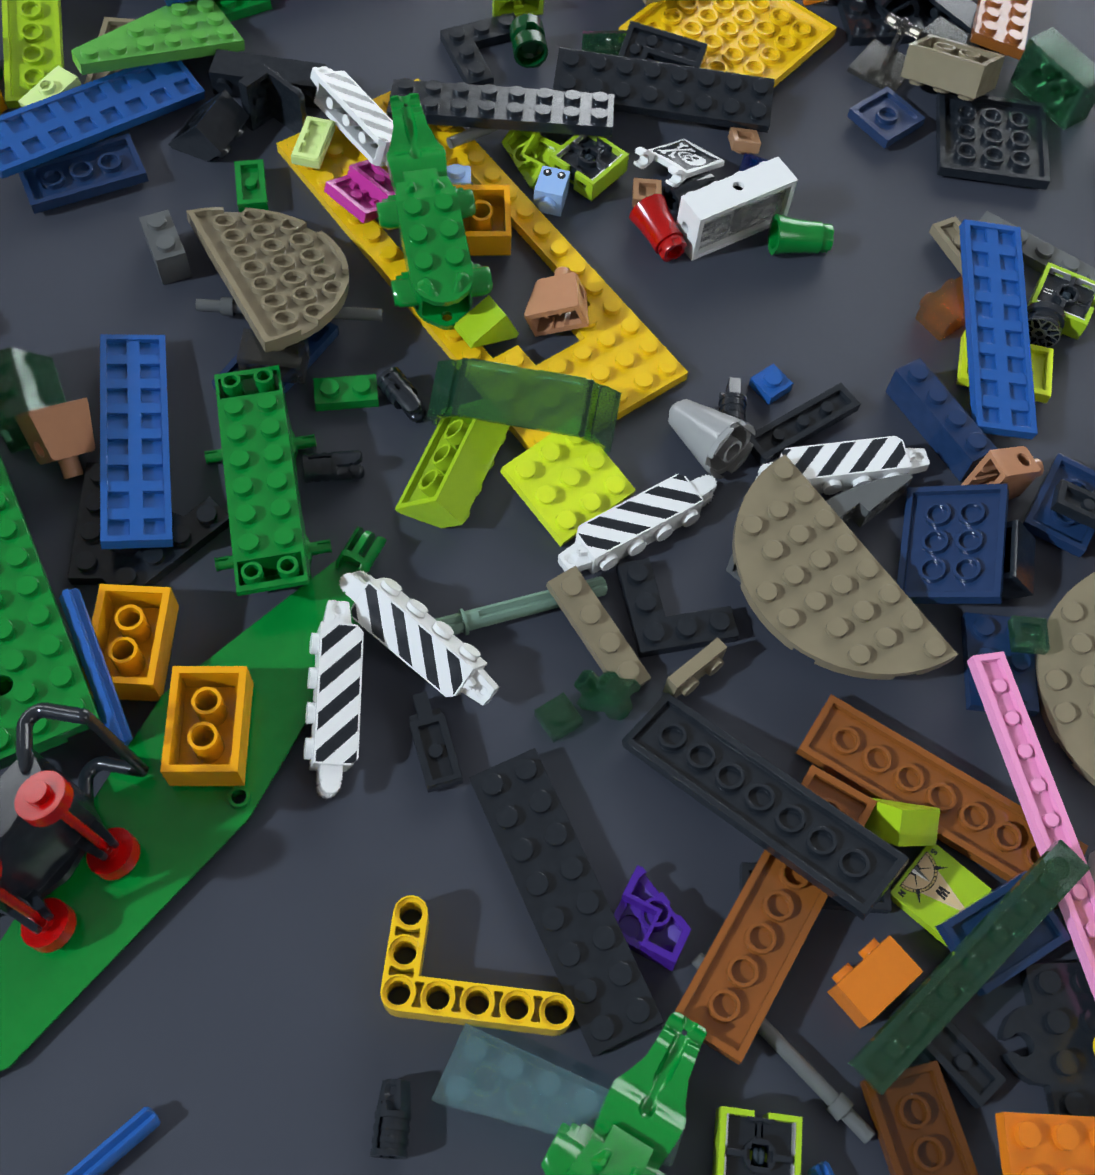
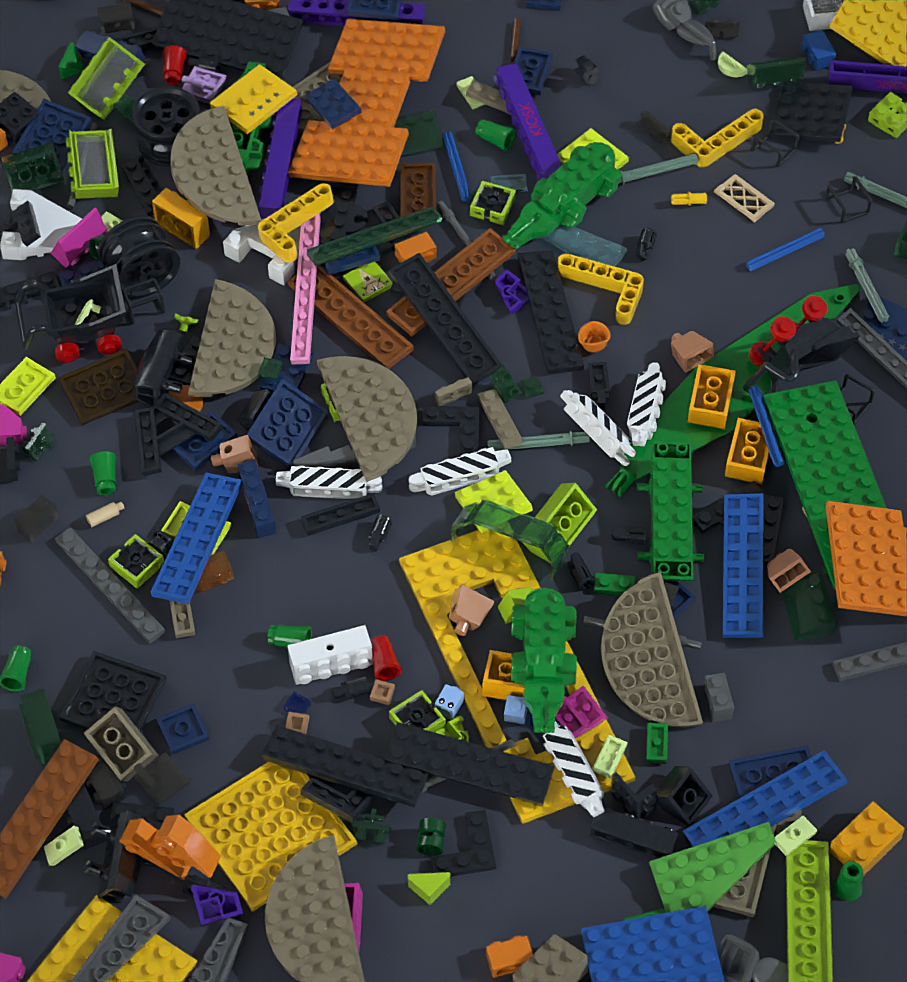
camera: 160 degrees left, 5 degrees down
flag [633,139,725,188] -> none
light grey cone [668,399,756,479] -> none
blue plate [749,364,794,405] -> none
lime slope [864,797,940,847] -> none
none -> orange helmet [578,321,611,353]
none -> nougat torso [671,331,714,373]

